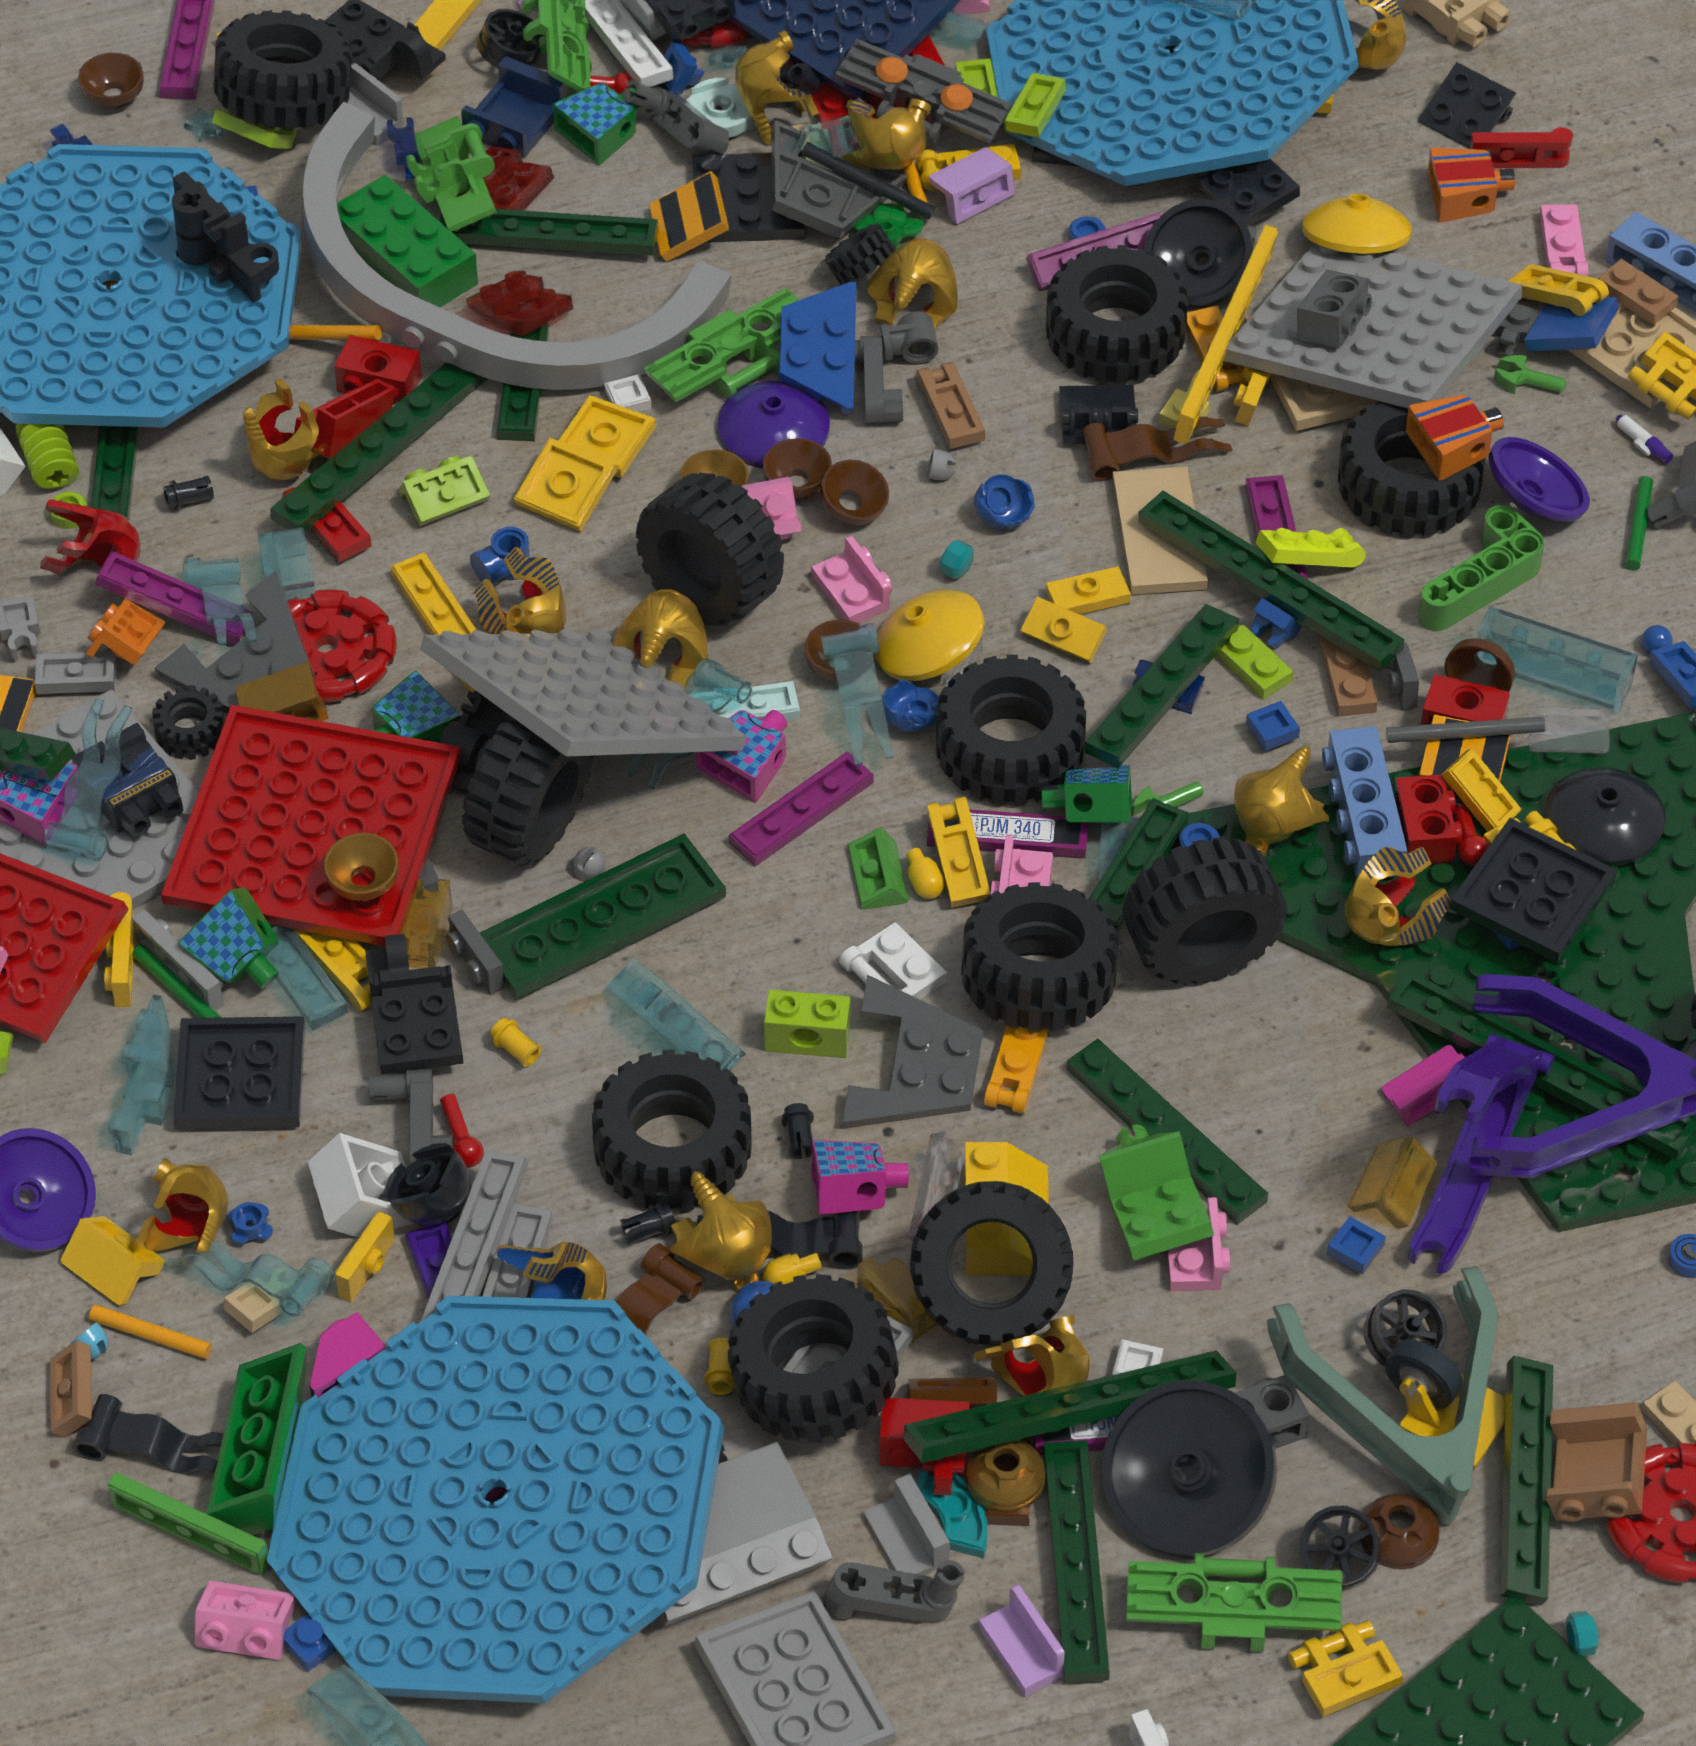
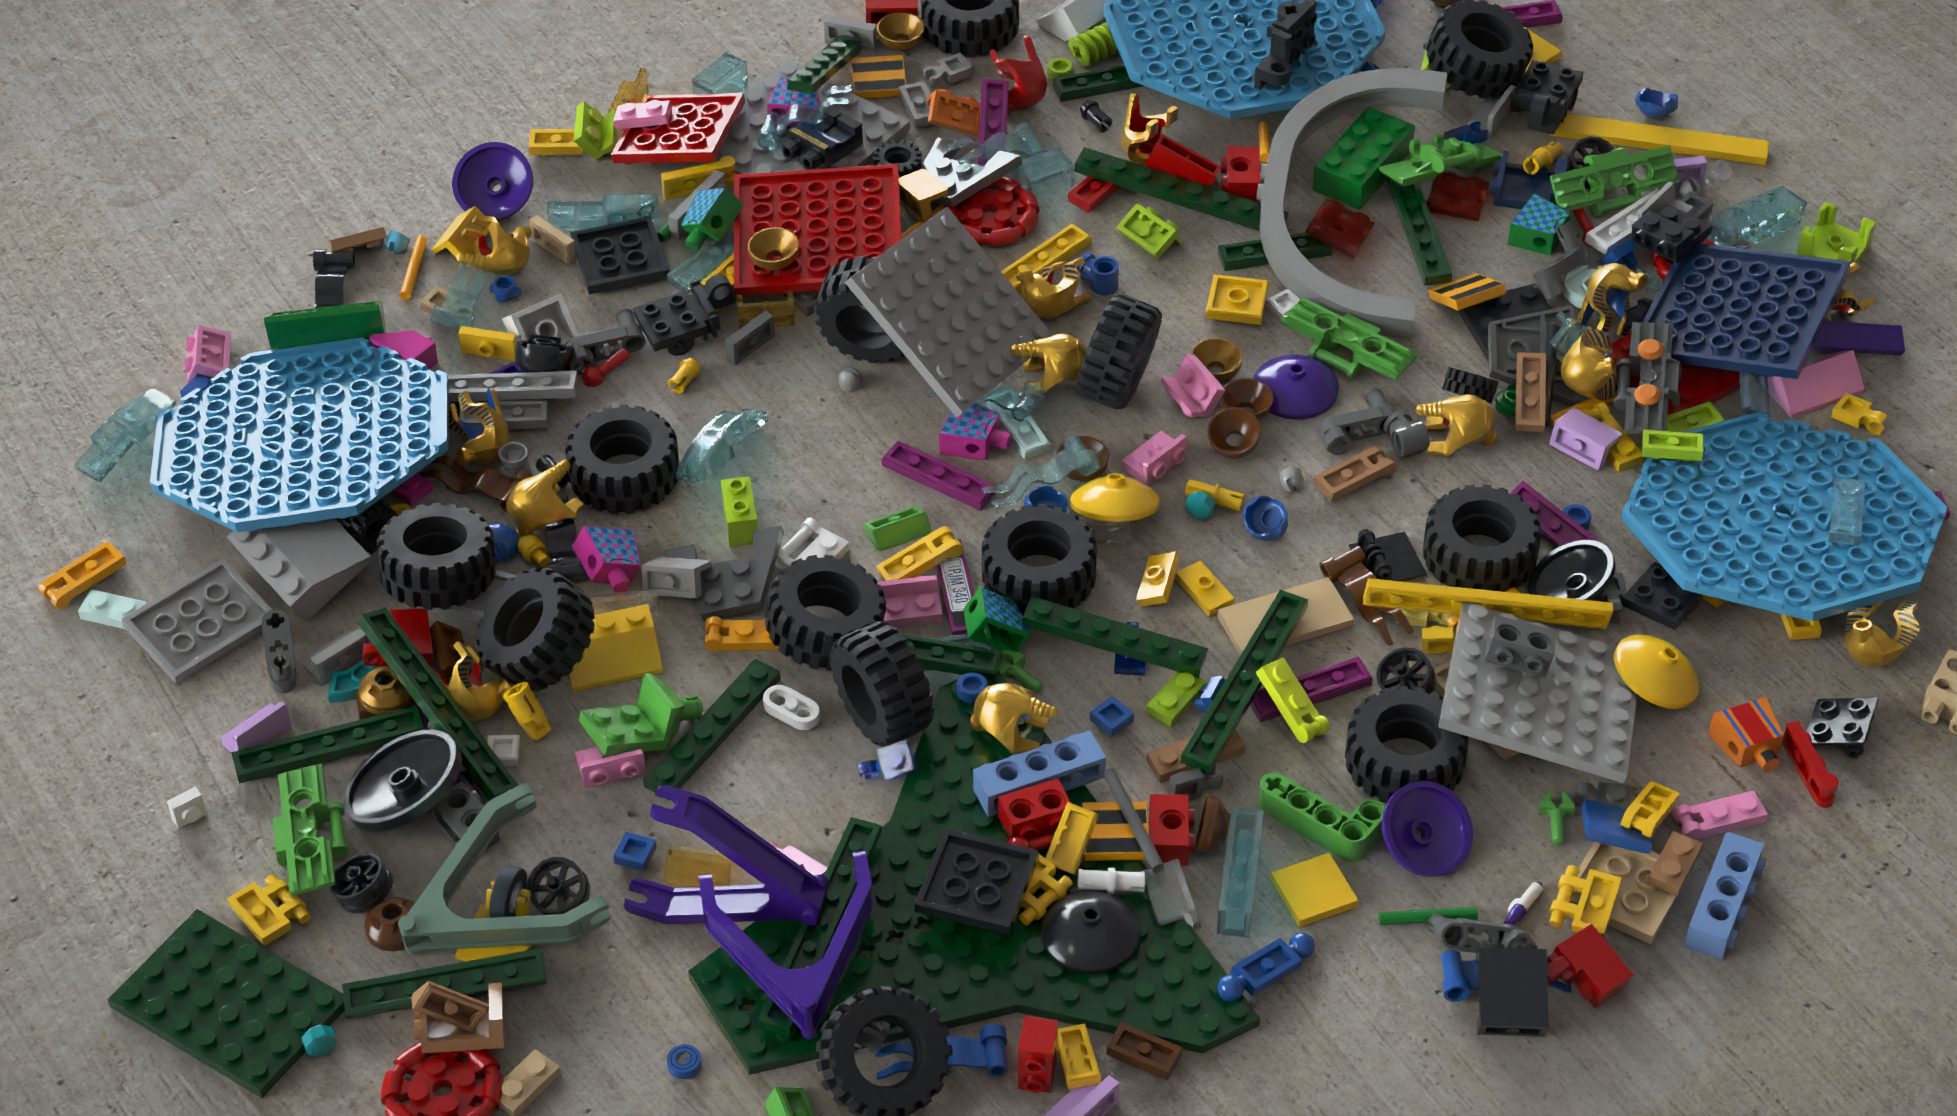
camera: 75 degrees right, 5 degrees down
bright green tile [107,1472,269,1575] -> none
dark green plate [479,833,726,1000] -> none
yellow plate [513,438,617,532] -> none
blue wing [778,282,856,415] -> none
black pin [781,1103,814,1159] -> none
yellow cylinder [906,848,945,899] -> none
pearl gold piece [1345,846,1451,946] -> none
orange torso [1406,395,1504,481] -> none
none -> medium nougat slope [411,981,489,1032]
none -> light grey wheel [499,442,530,478]
none -> yellow hinge [503,682,551,740]
none -> tan plate [530,215,577,266]
none -> light grey panel [641,557,711,598]
none -> white plate [763,685,820,730]
none -> clear blue plate [857,739,918,781]
none -> white pin [1078,868,1145,894]
none -> yellow axle [1185,479,1245,512]
none -> yellow tile [1270,853,1359,928]
none -> black wheel [1376,647,1437,694]
none -> medium nougat plate [1515,352,1546,432]
none -> yellow pin [1523,141,1563,174]

